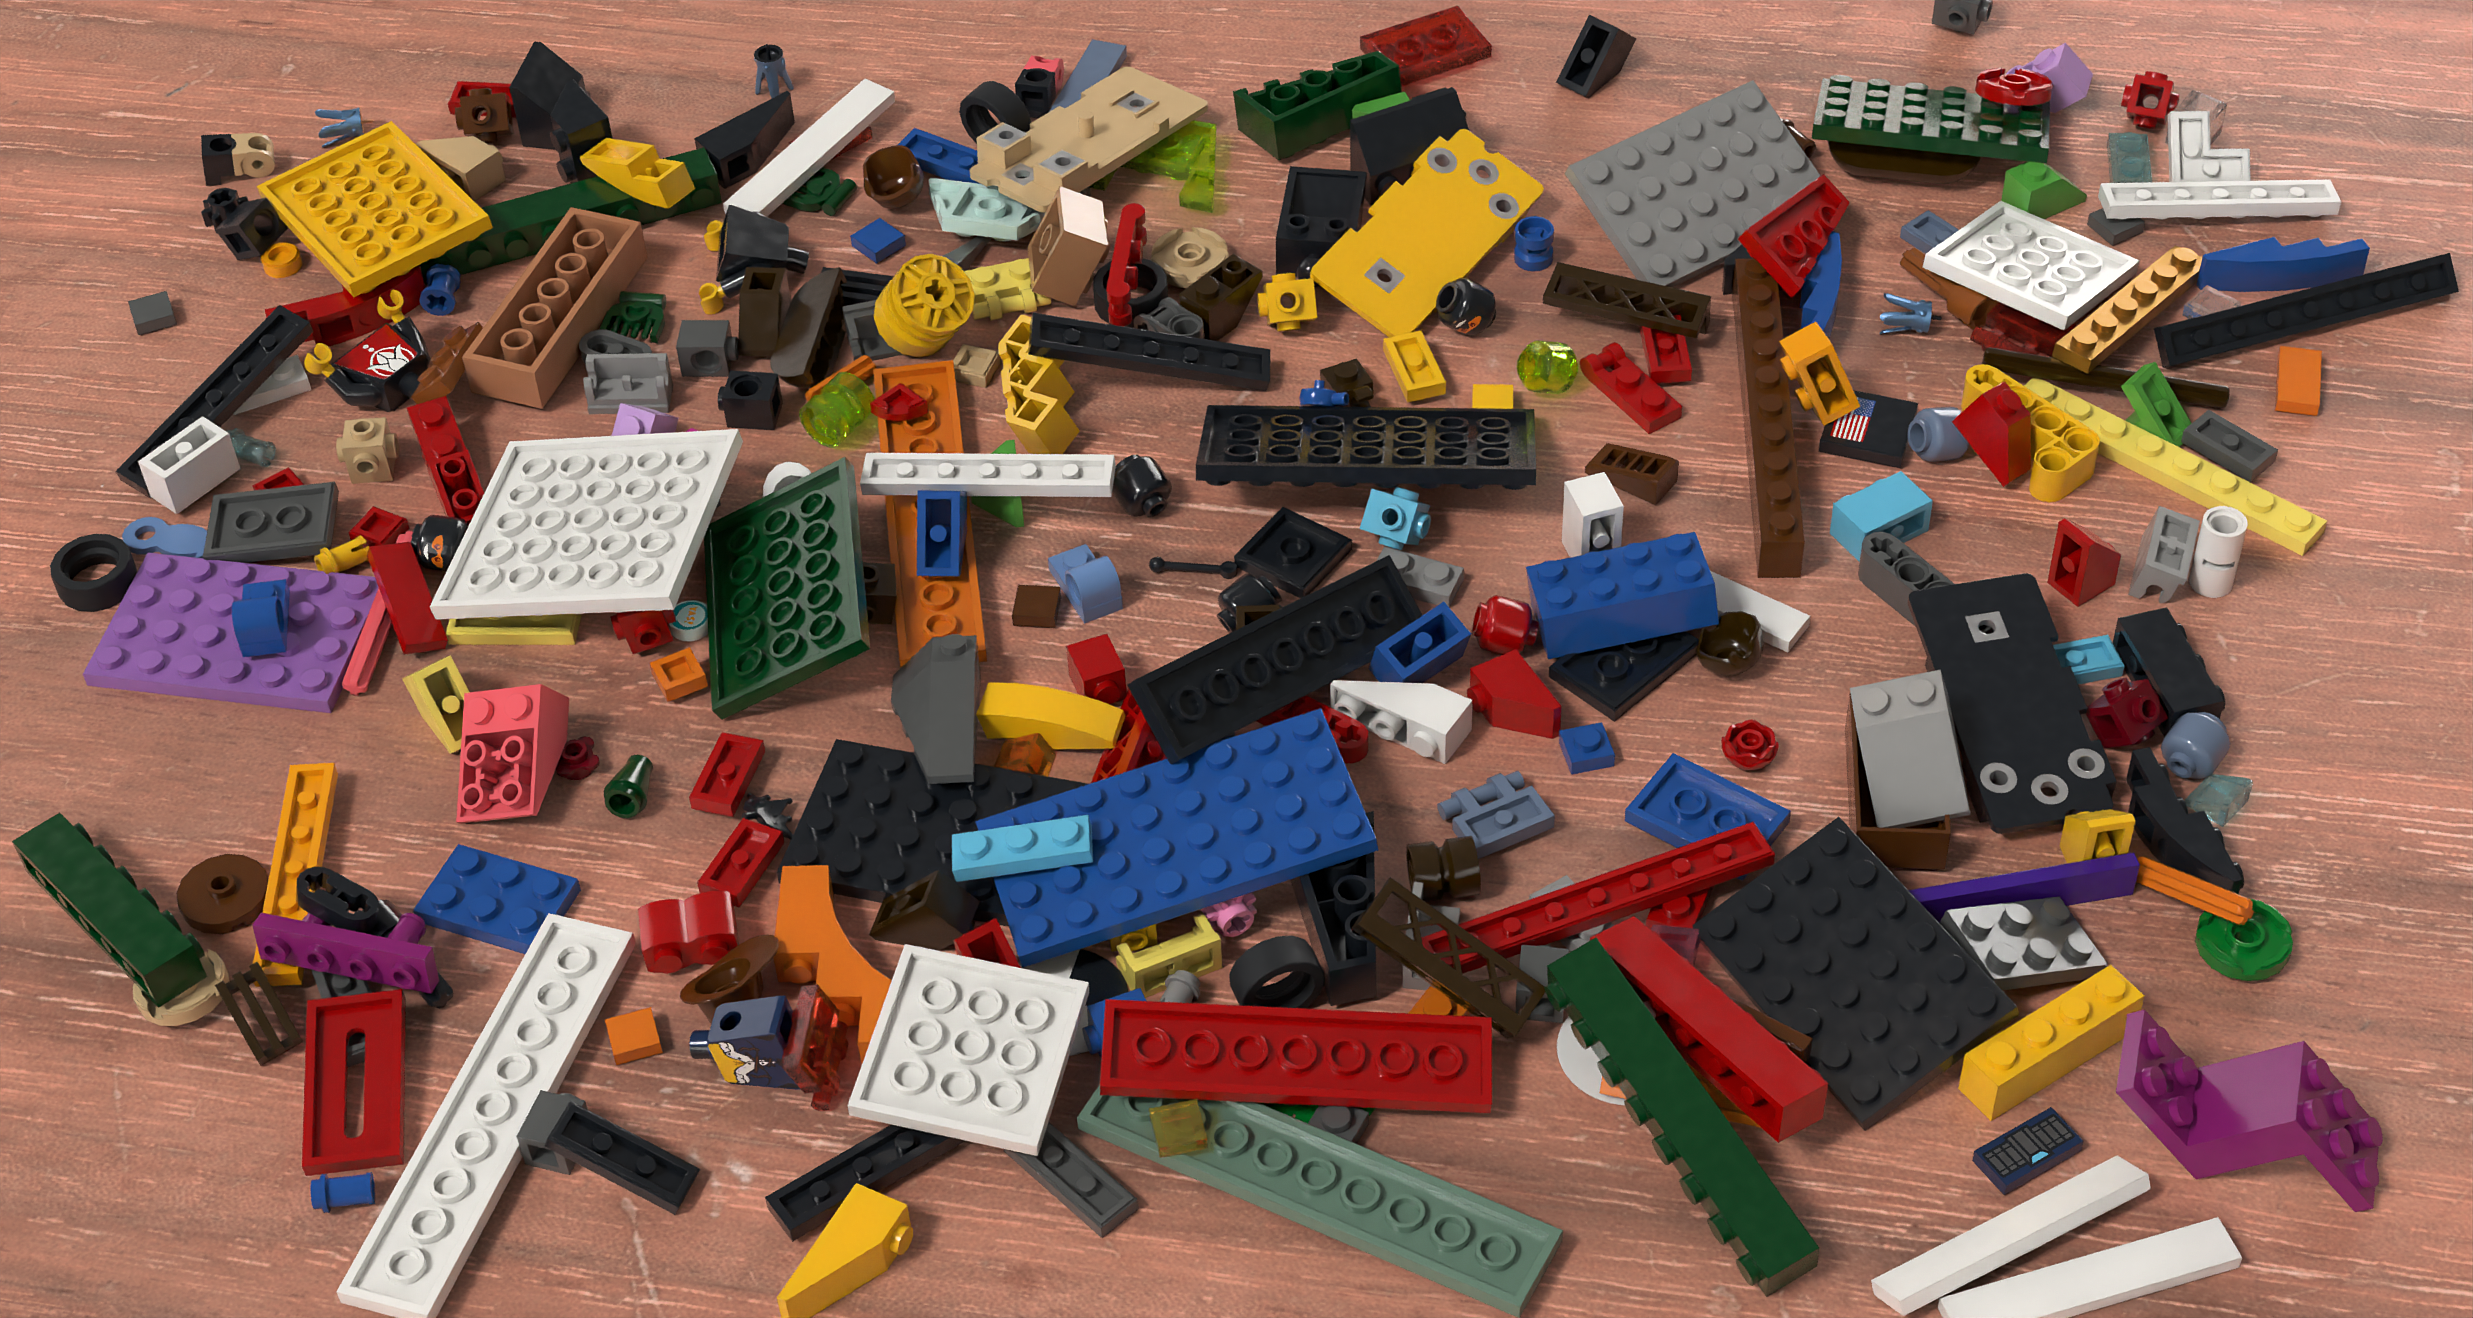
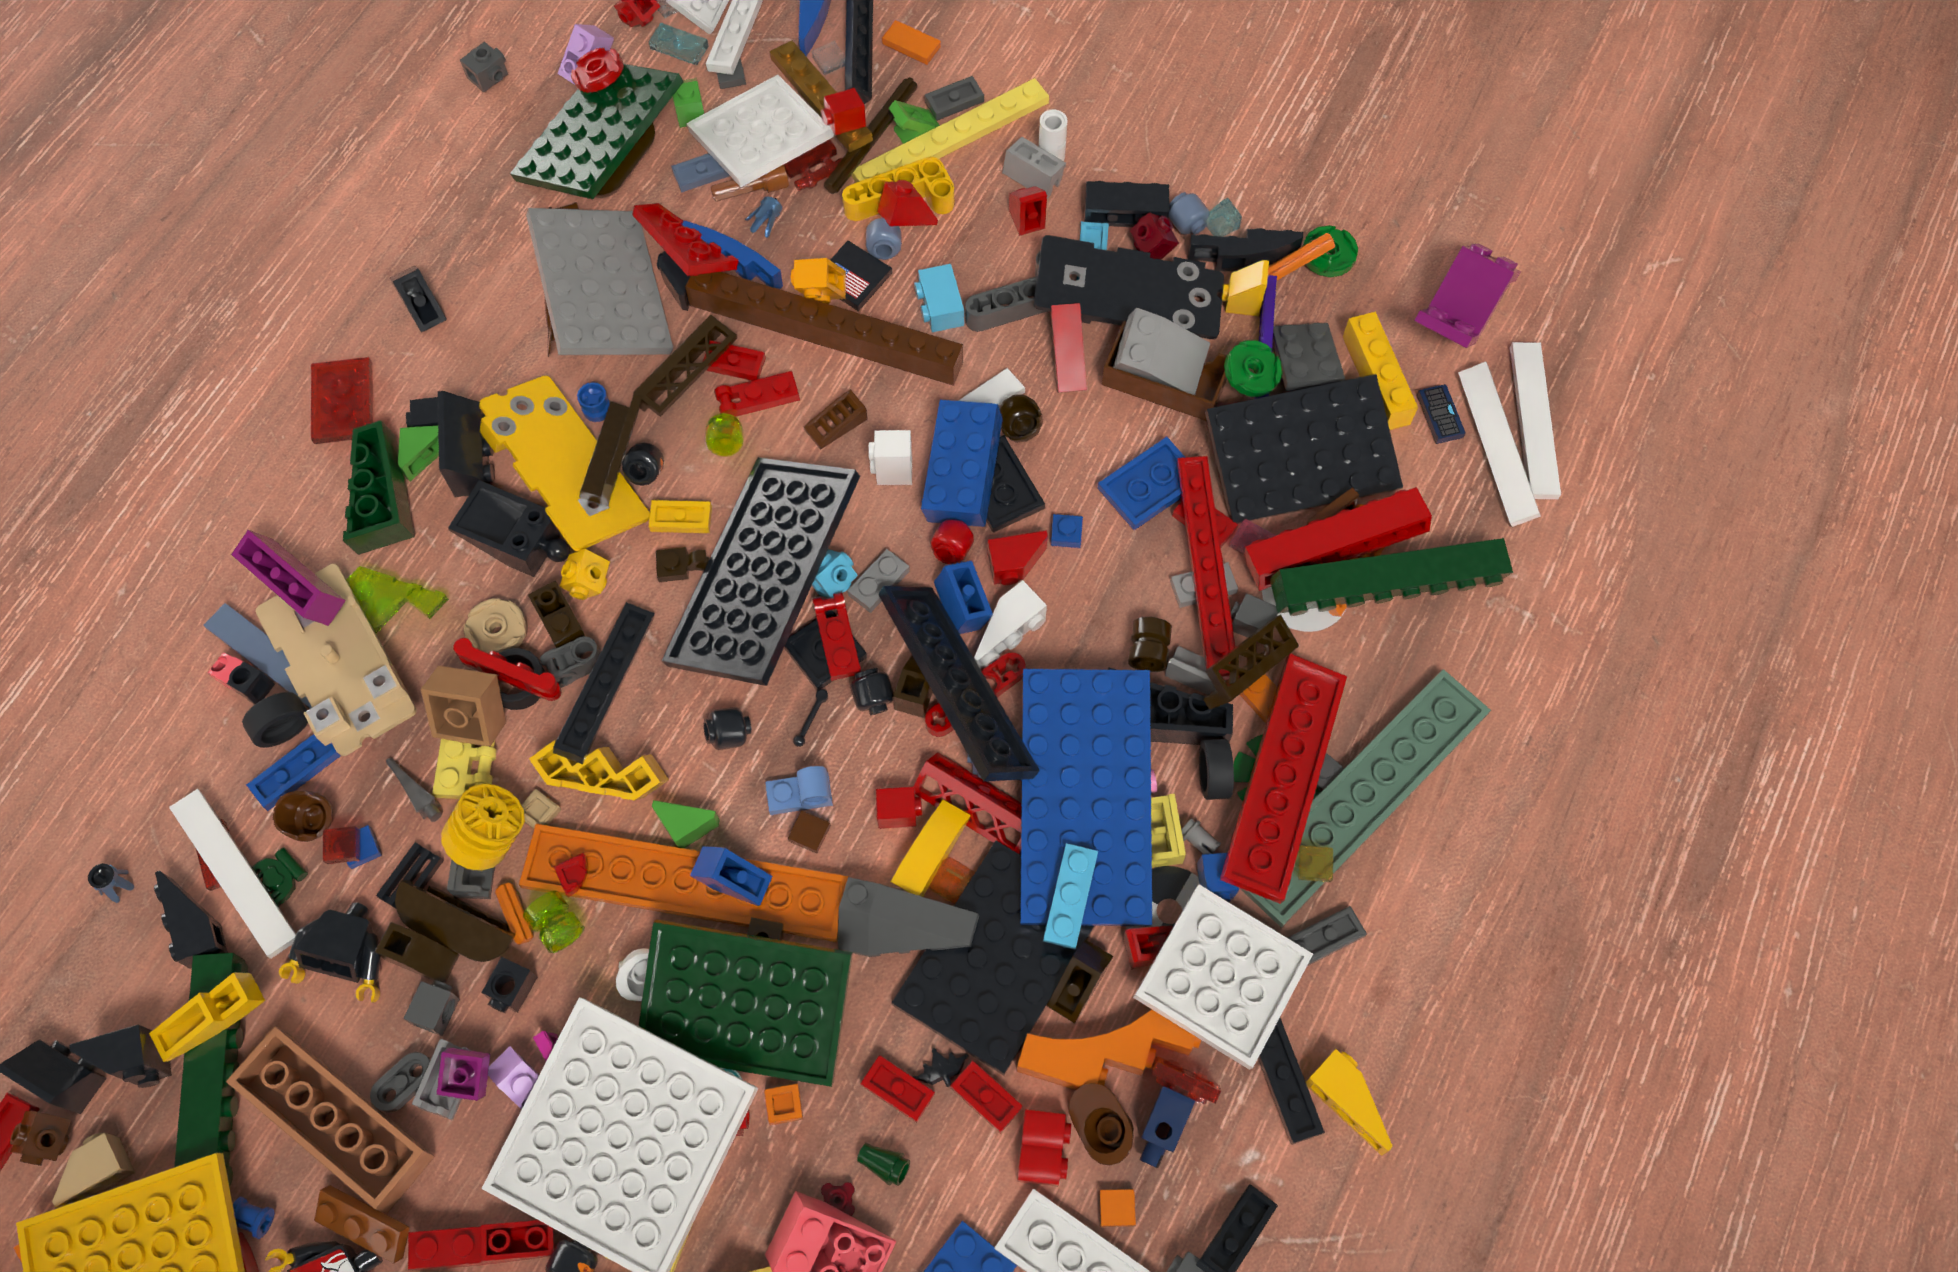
camera: 75 degrees left, 20 degrees up
dark green piece [599,291,666,343] -> none
white plate [860,453,1116,497] -> none
light aqua wing [929,178,1046,242] -> none
blue piece [1299,380,1349,407] -> none
sand blue plate [1437,771,1555,859] -> none
yellow tile [1472,384,1513,409] -> none
red plate [1721,719,1779,771] -> none
none -> magenta brick [231,530,346,626]
none -> clear red plate [323,826,360,864]
none -> magenta piece [437,1048,490,1101]
none -> dark brown fence [579,394,642,506]
none -> red plate [812,592,861,681]
none -> red brick [821,88,866,135]
none -> tile [1051,303,1087,393]
none -> green plate [1224,340,1282,397]

